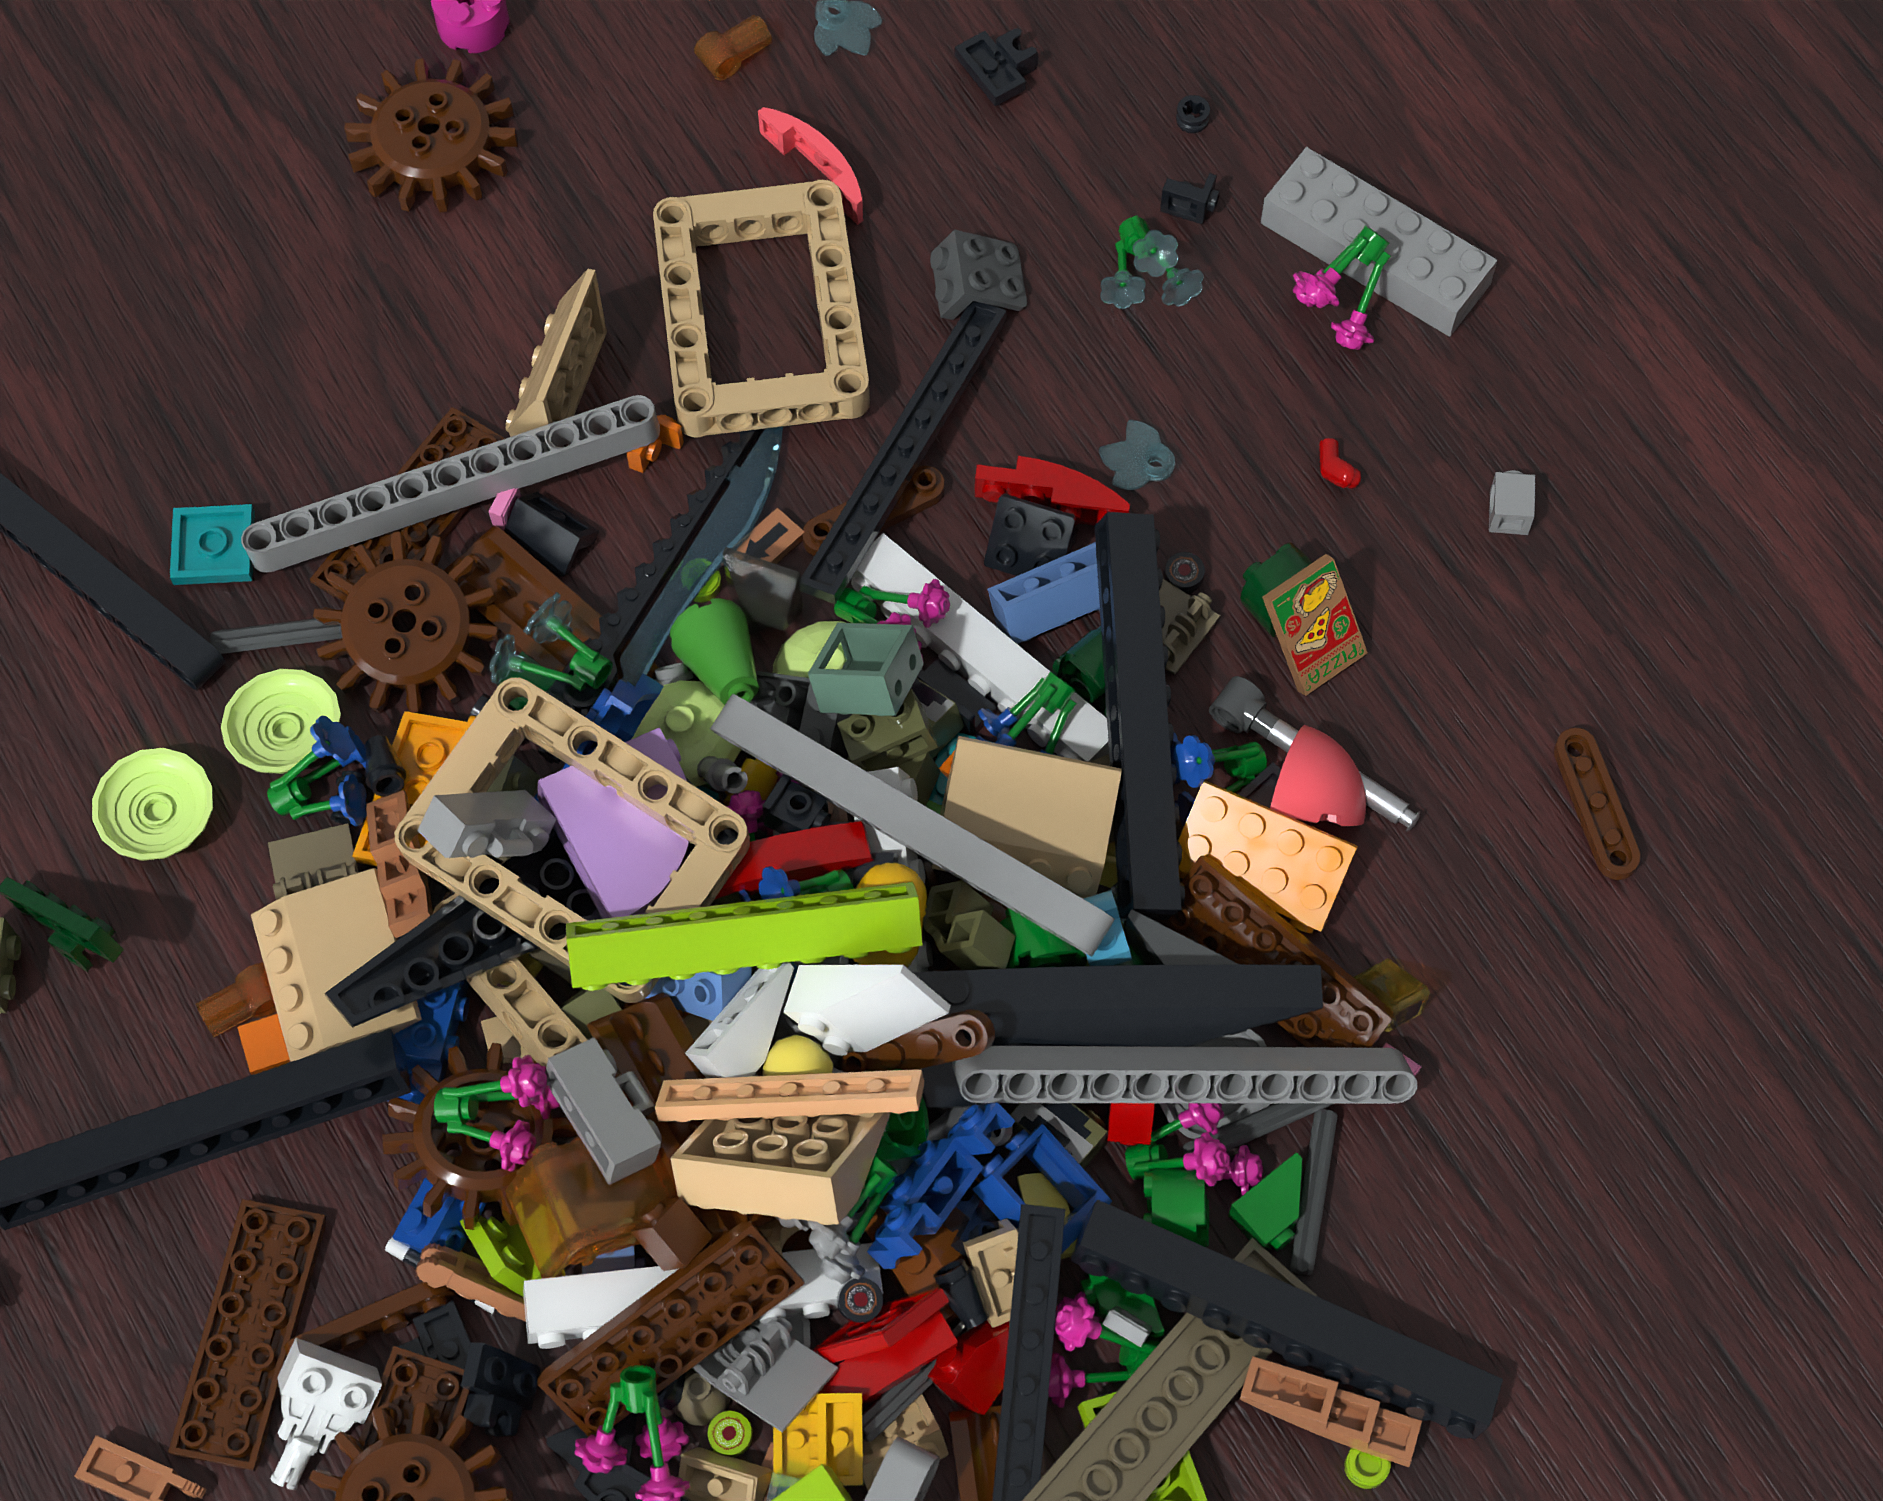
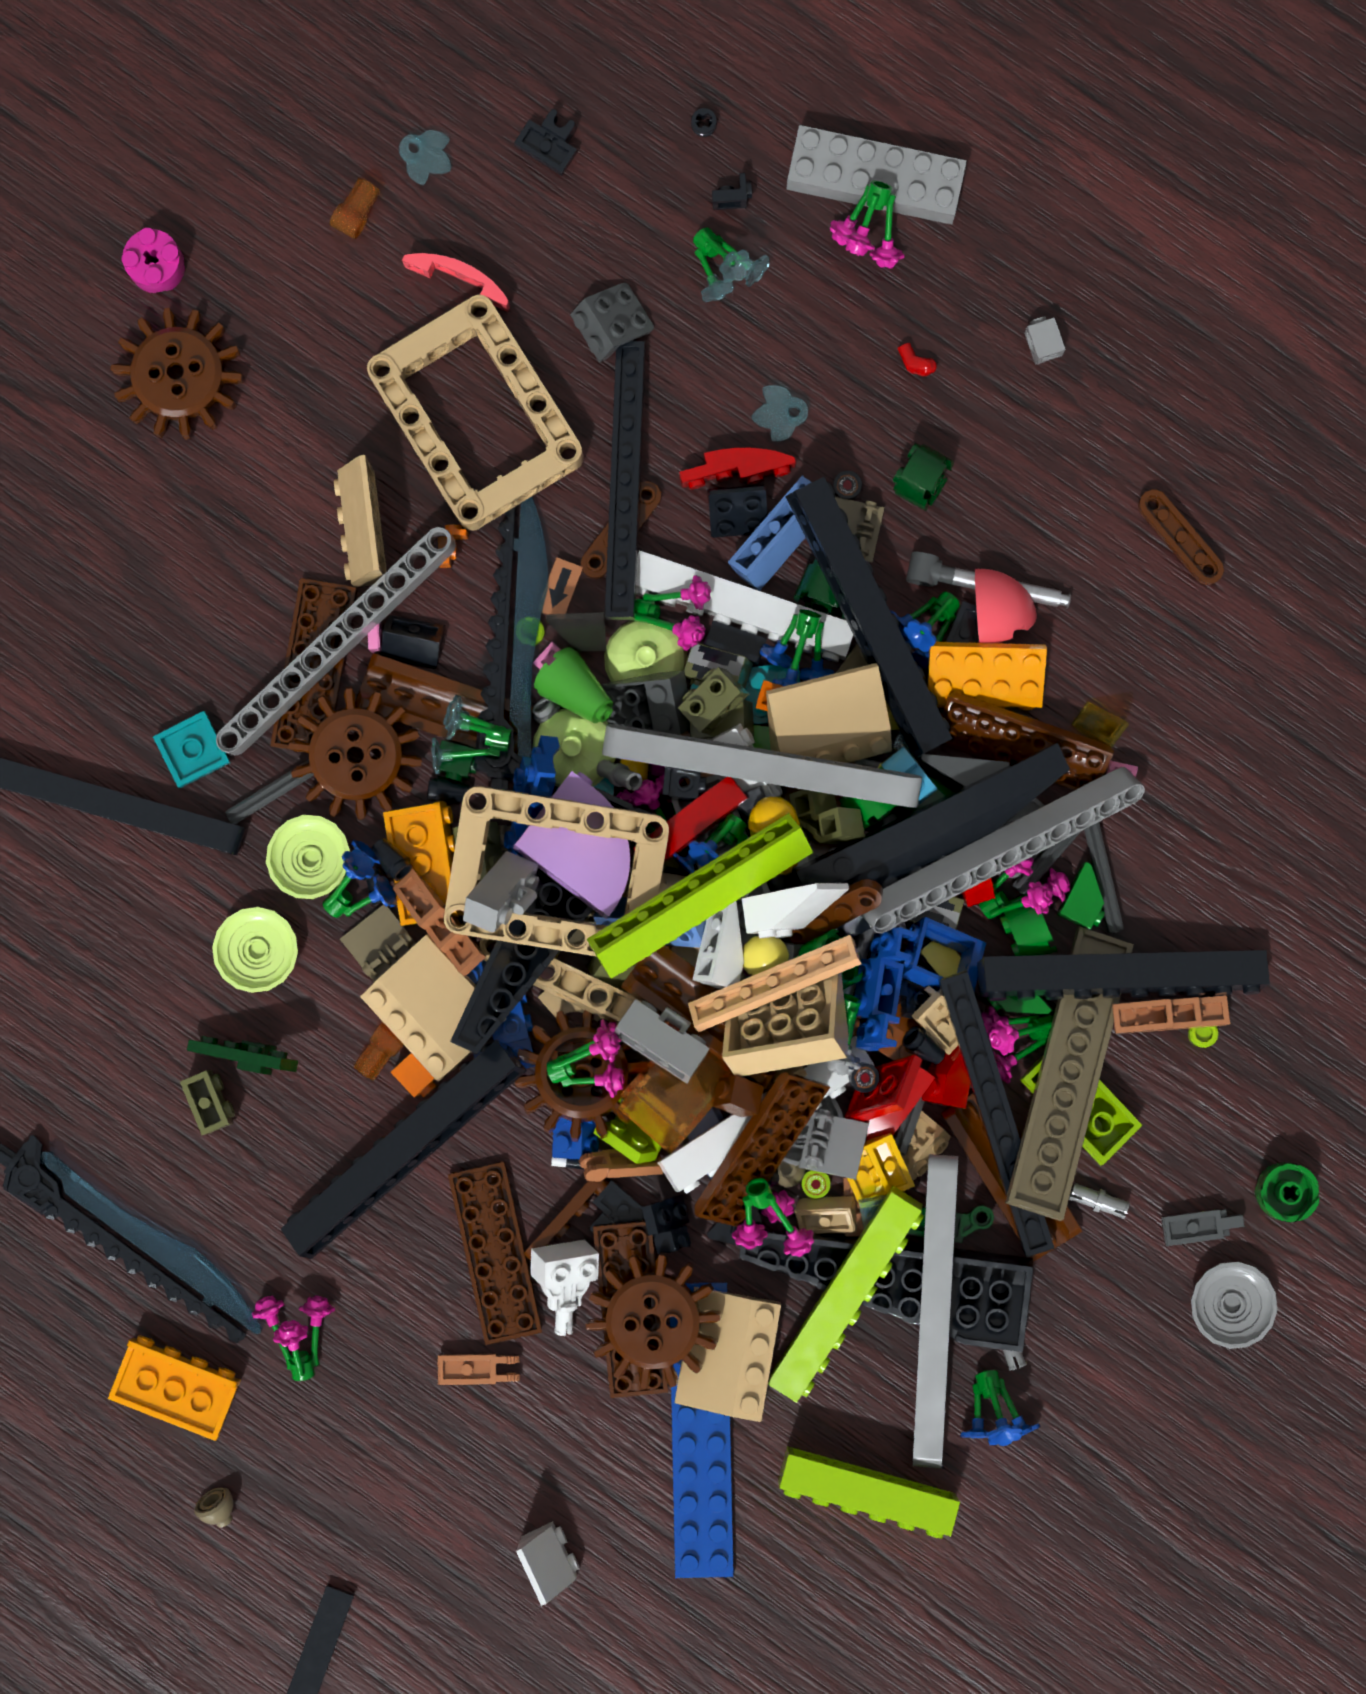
camera: 20 degrees left, 20 degrees up
sand green piece [808,623,924,716] -> none
light grey tile [1102,1306,1153,1347] -> none
tile [1262,554,1368,696] -> none

